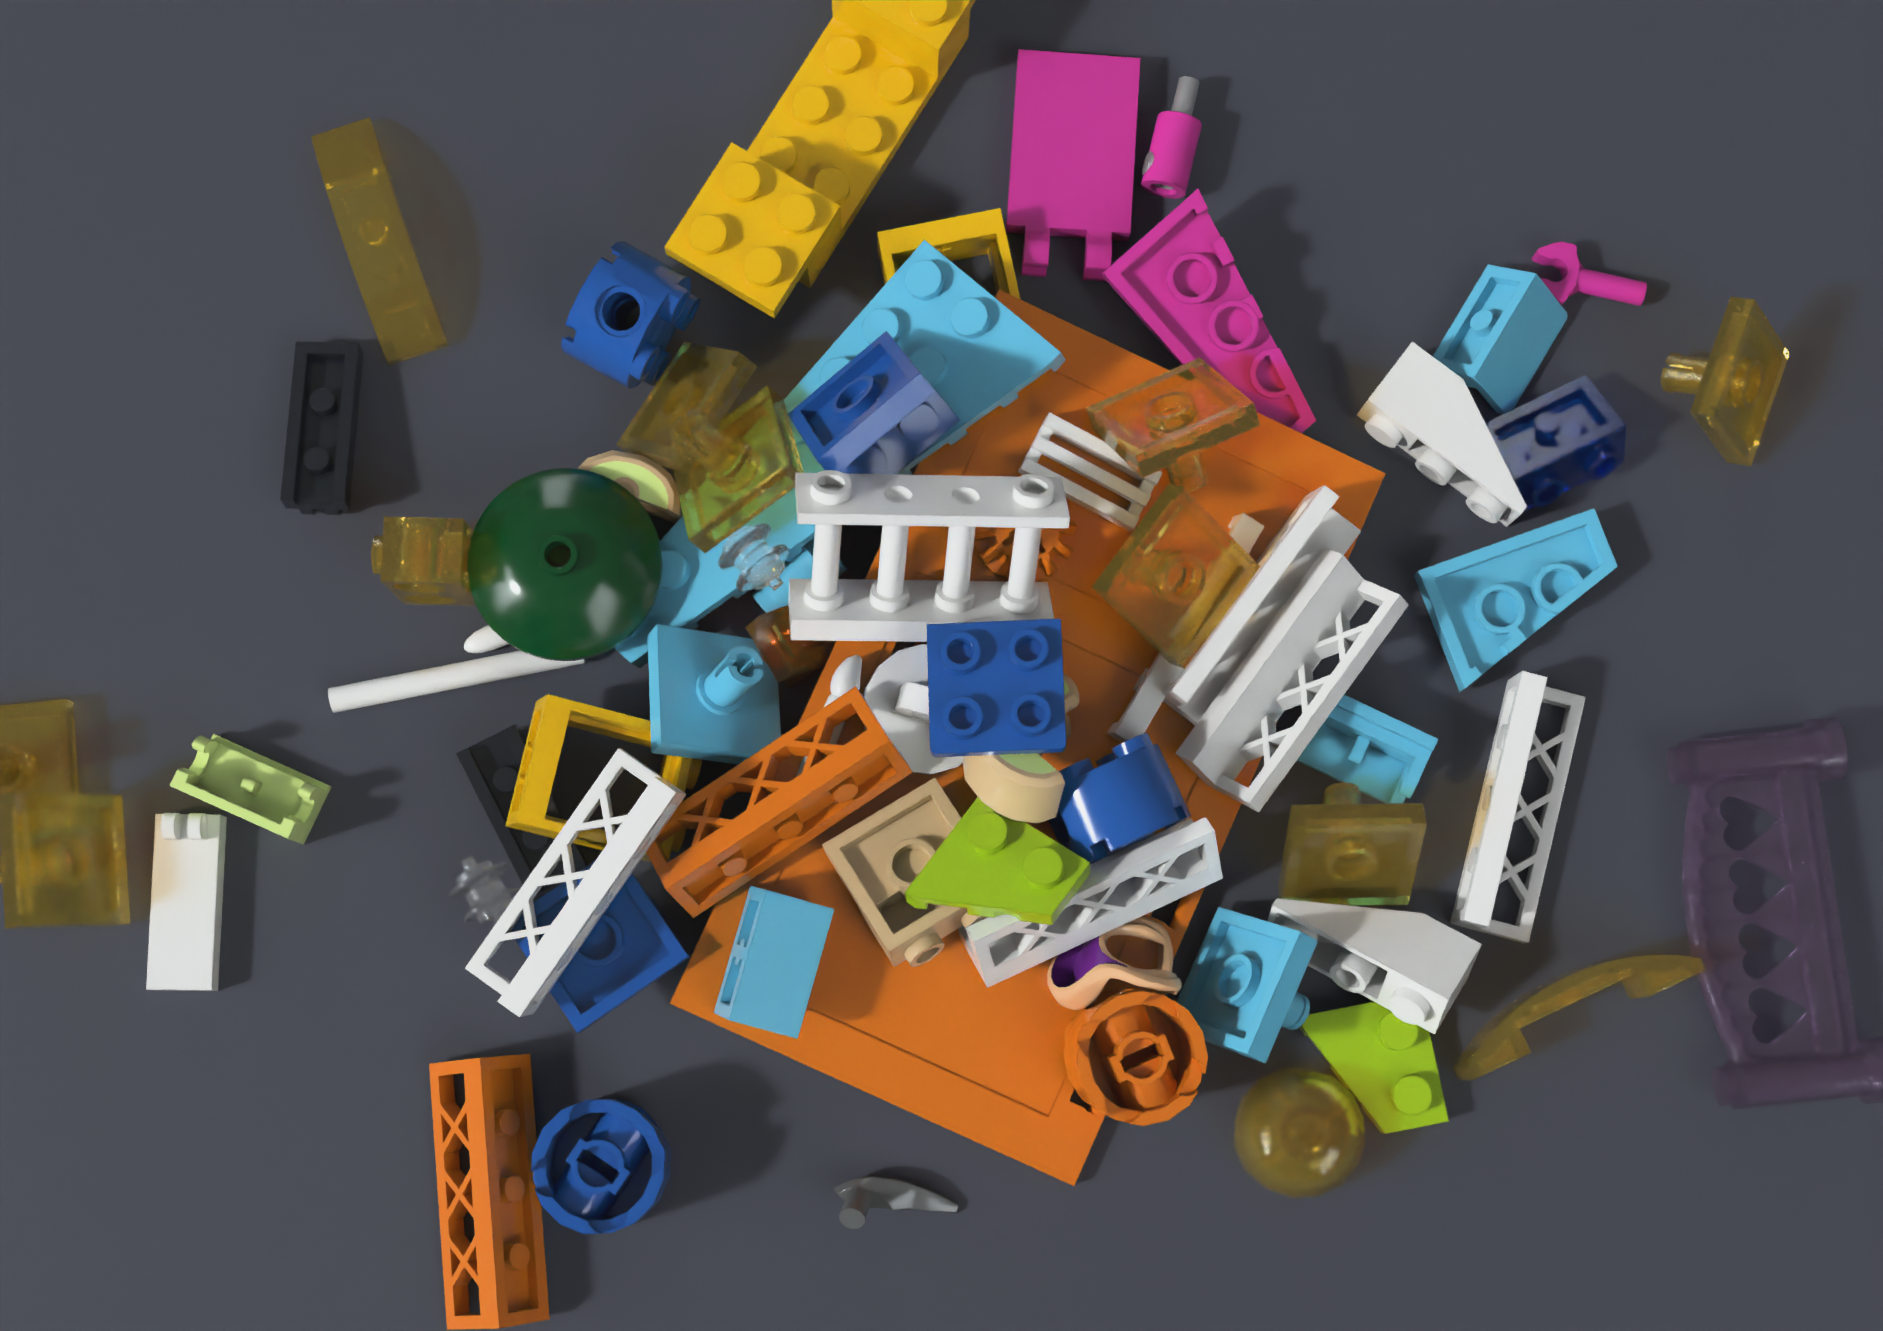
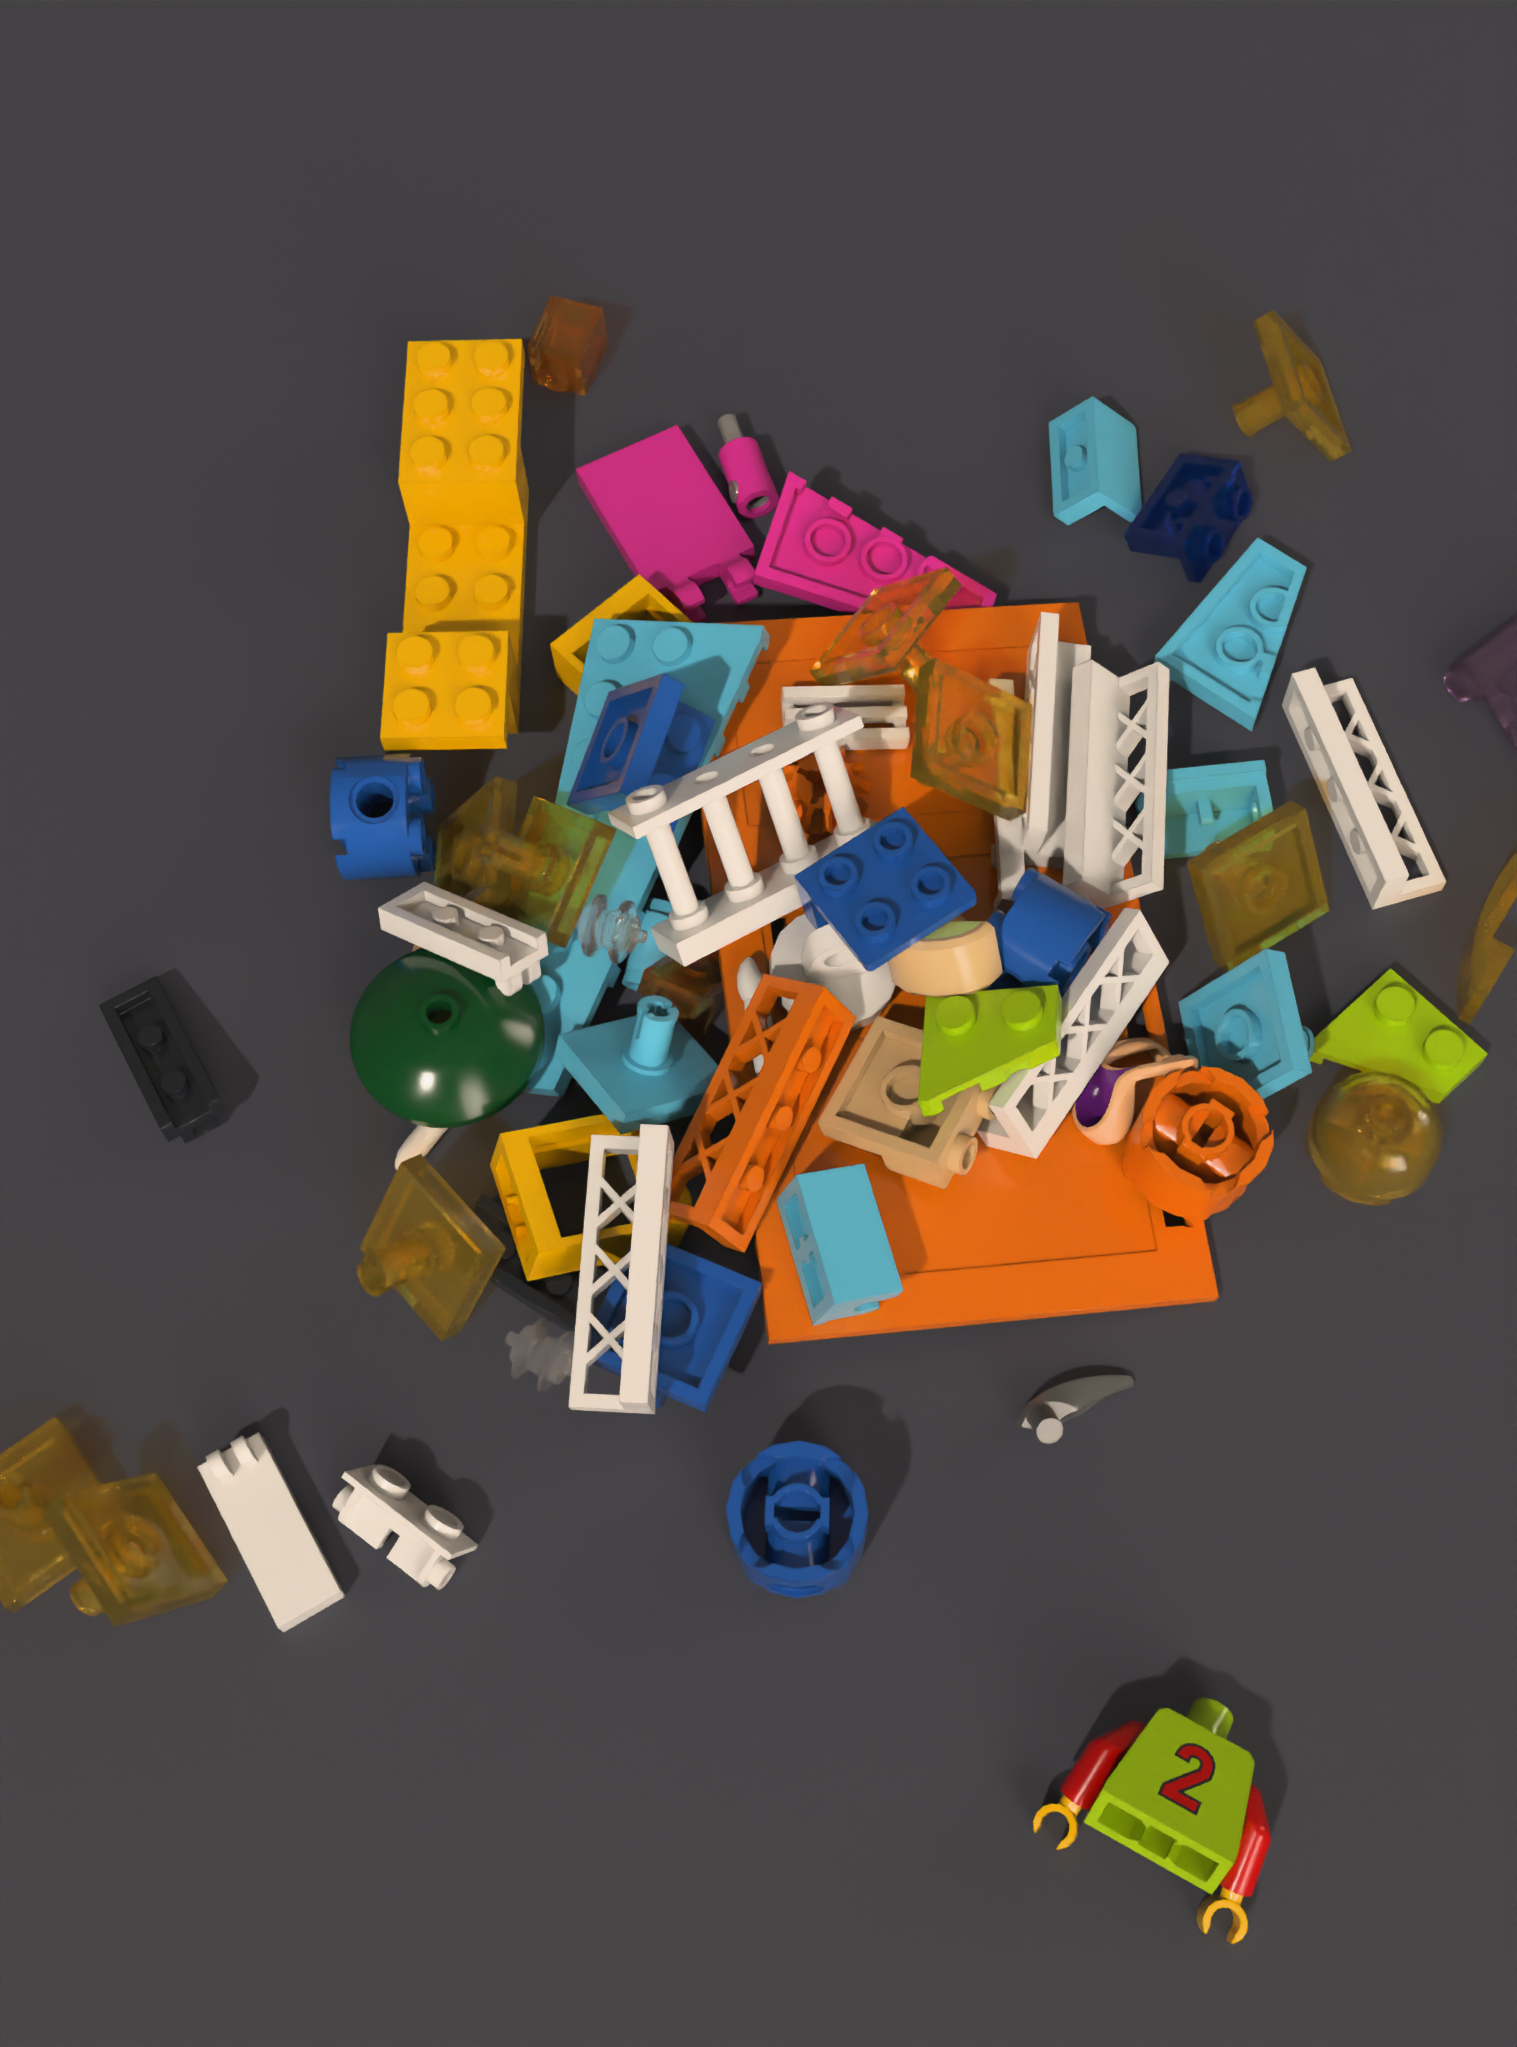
camera: 20 degrees left, 15 degrees down
yellowish green hinge [169,734,332,845] -> none
clear yellow slope [311,117,449,365] -> none
white bar [328,650,586,713] -> none
clear yellow brick [371,516,476,606] -> none
orange fence [429,1054,550,1330] -> none
white slope [1268,898,1482,1034] -> none
white slope [1357,341,1527,527] -> none
dark pink bar [1532,242,1647,306] -> none
none -> white hinge [332,1464,478,1590]
none -> clear yellow tile [357,1154,506,1342]
none -> white hinge [378,882,549,996]

